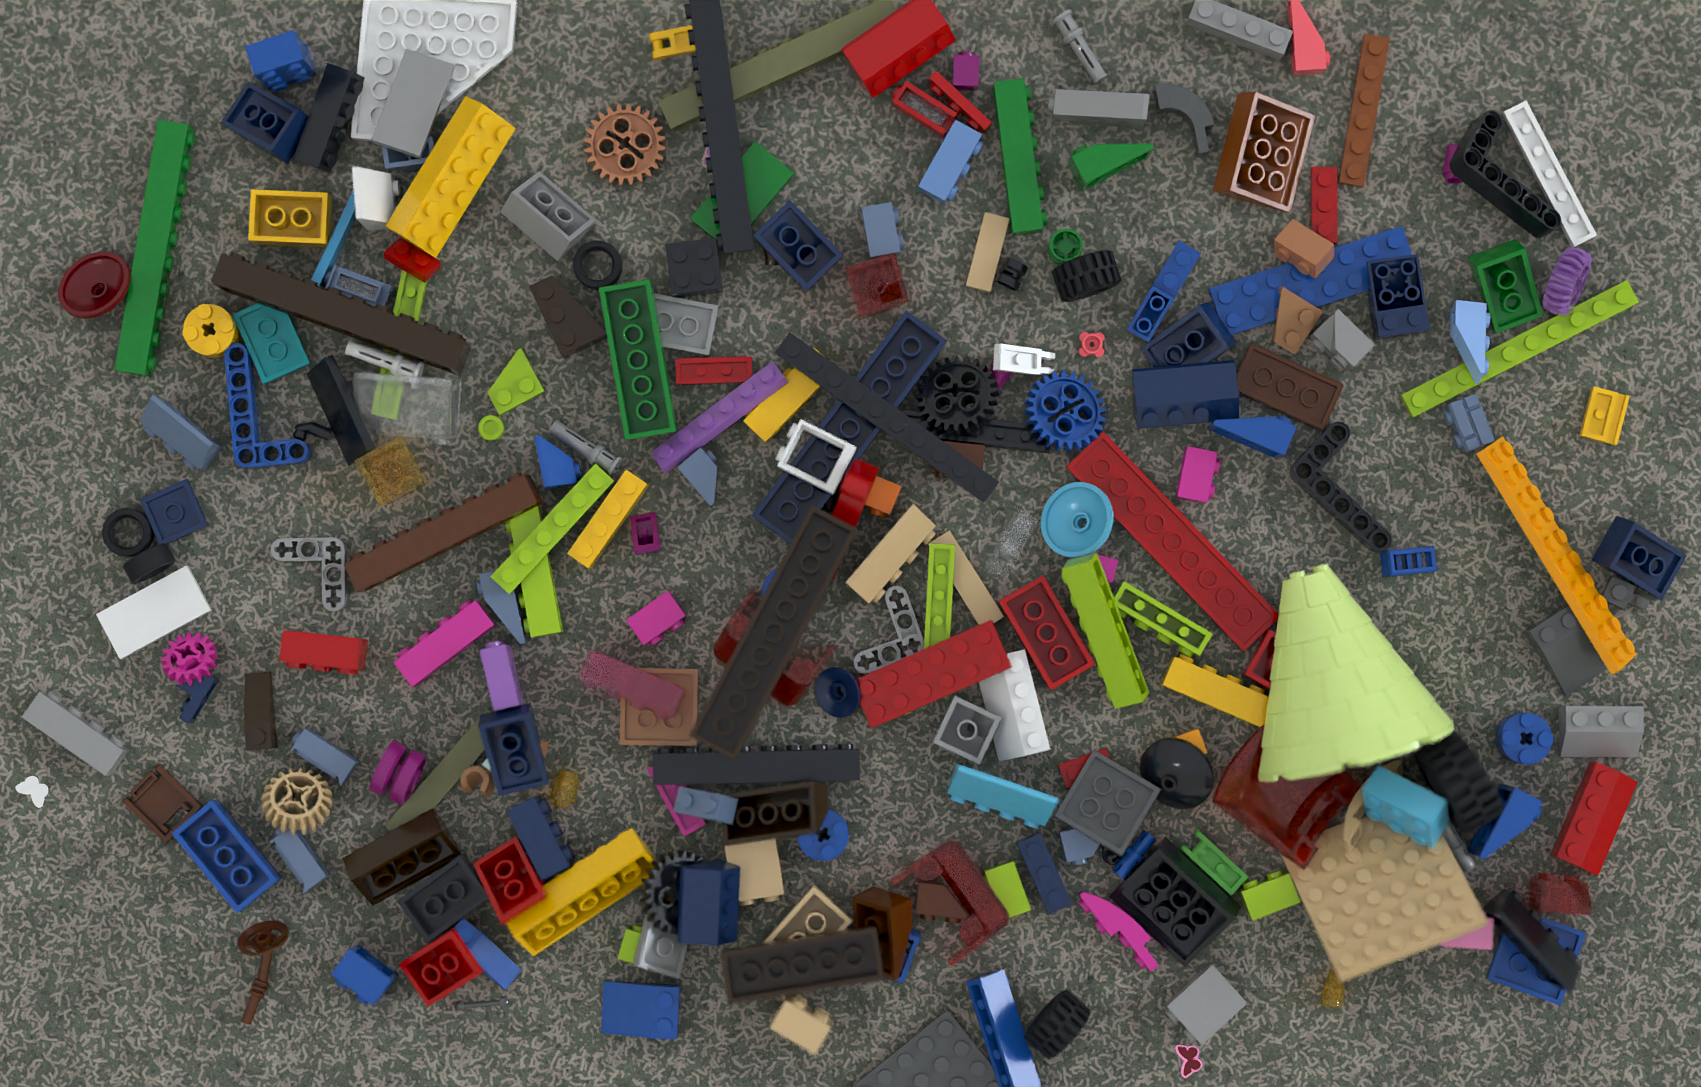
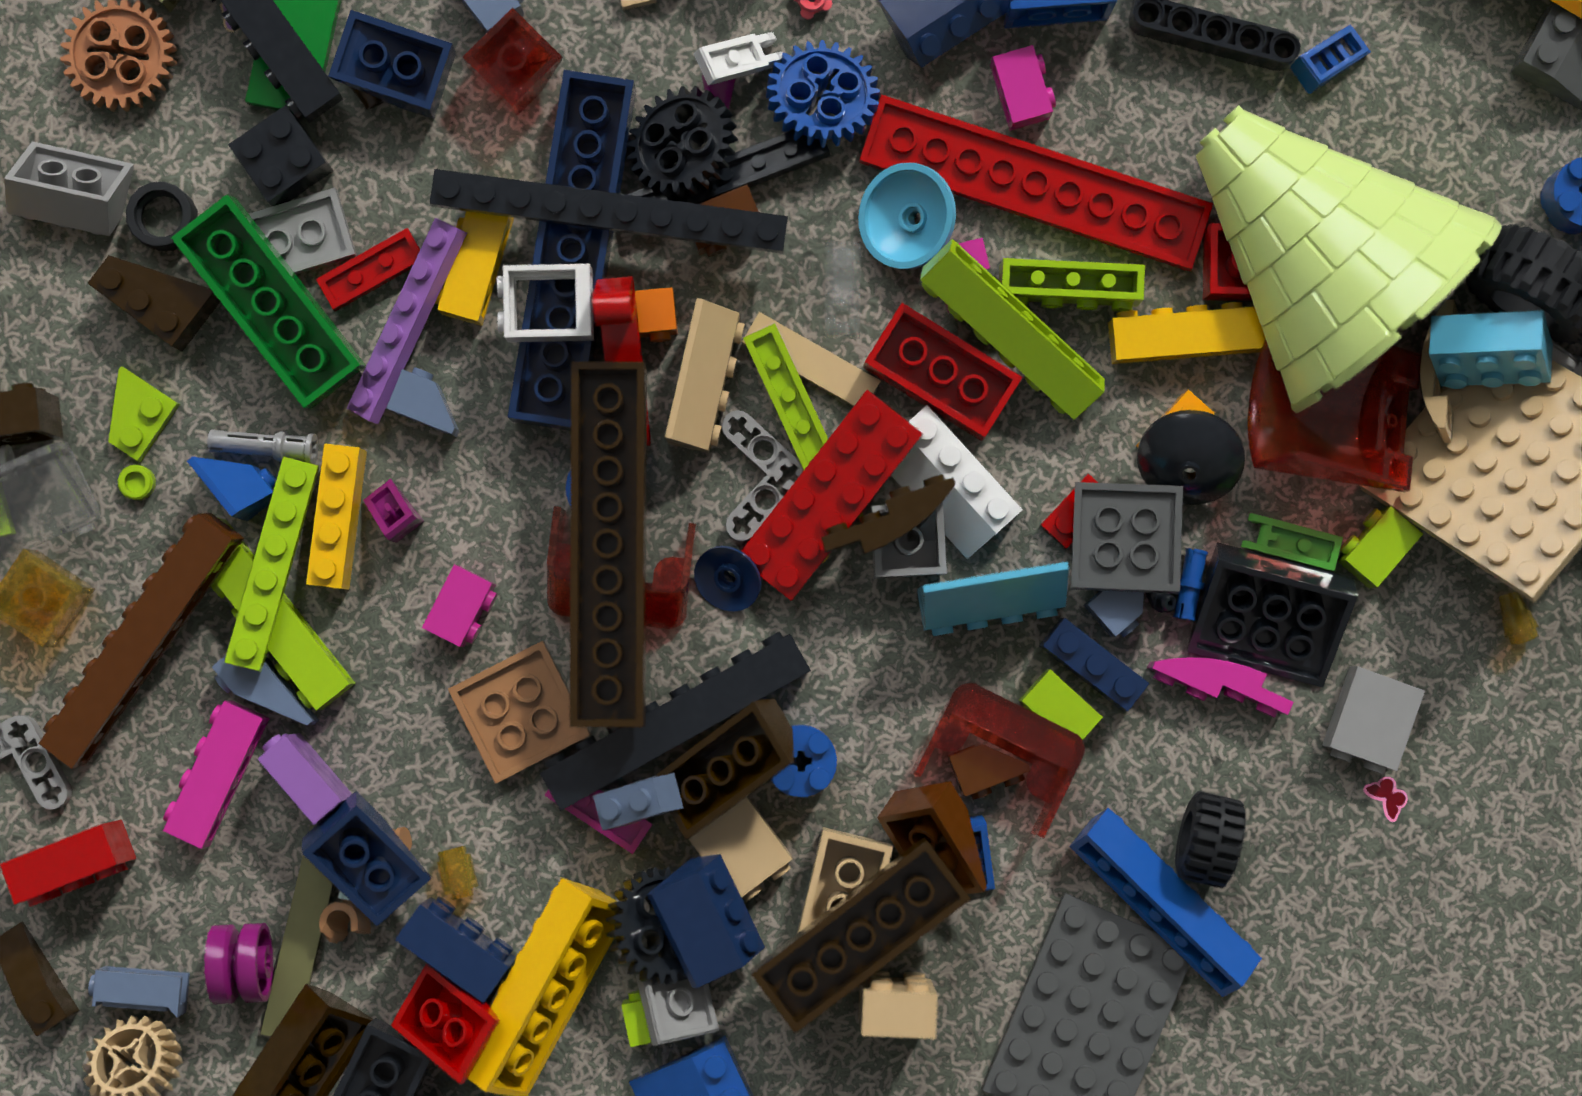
camera: 30 degrees left, 0 degrees up
clear pink brick [578,649,687,721] -> none
none -> dark brown slope [821,474,956,555]

